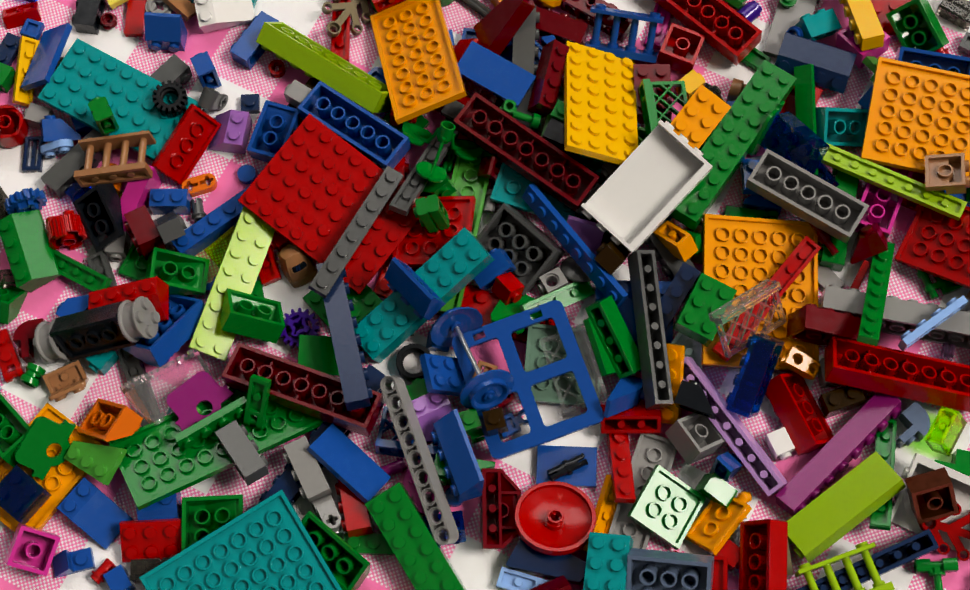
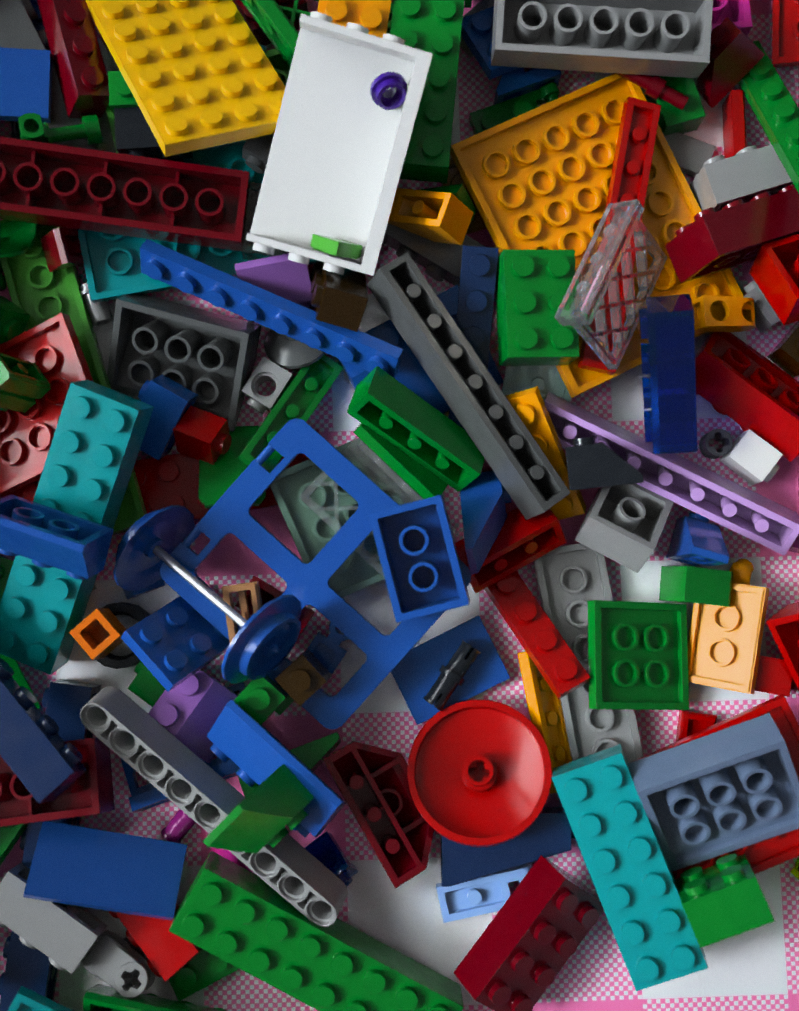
camera: 30 degrees left, 15 degrees up
none -> orange brick [69,608,126,660]
none -> green slope [203,764,314,854]
none -> bright green tile [310,234,363,259]
none -> blue brick [368,495,470,623]
none -> dark purple plate [370,72,408,110]
none -> dark grey axle [699,429,733,459]

